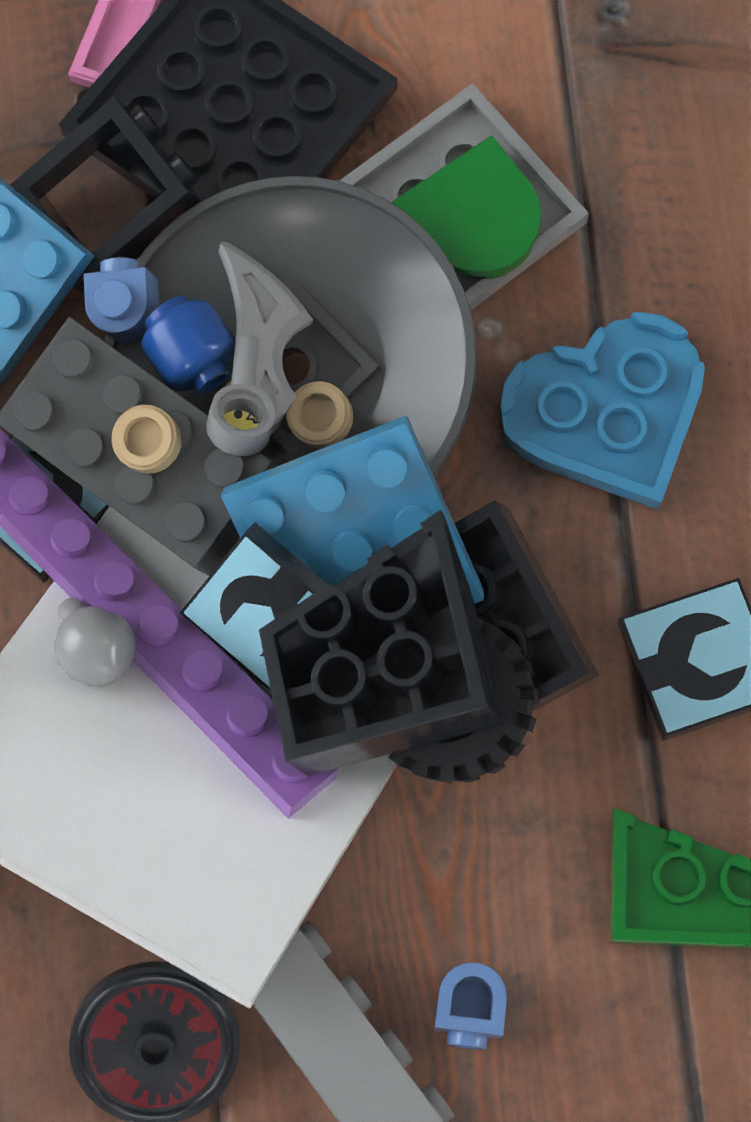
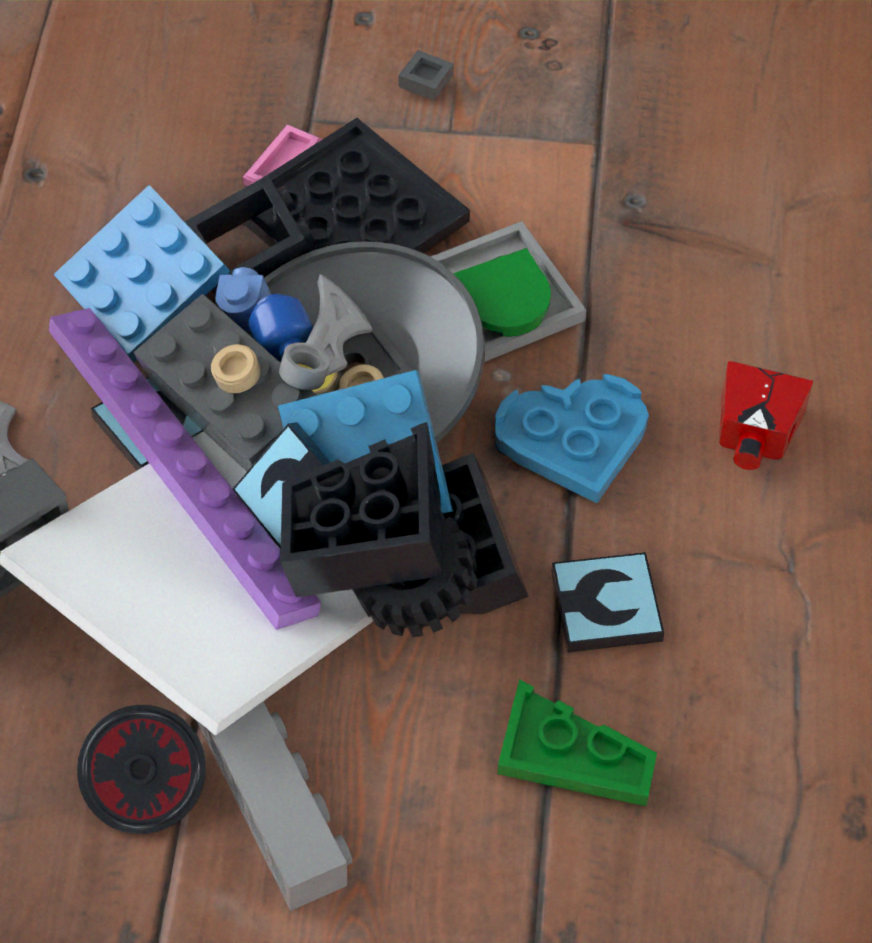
camera: 10 degrees right, 20 degrees down
light grey piece [54,598,136,686] -> none
medium blue plate [434,962,507,1050] -> none

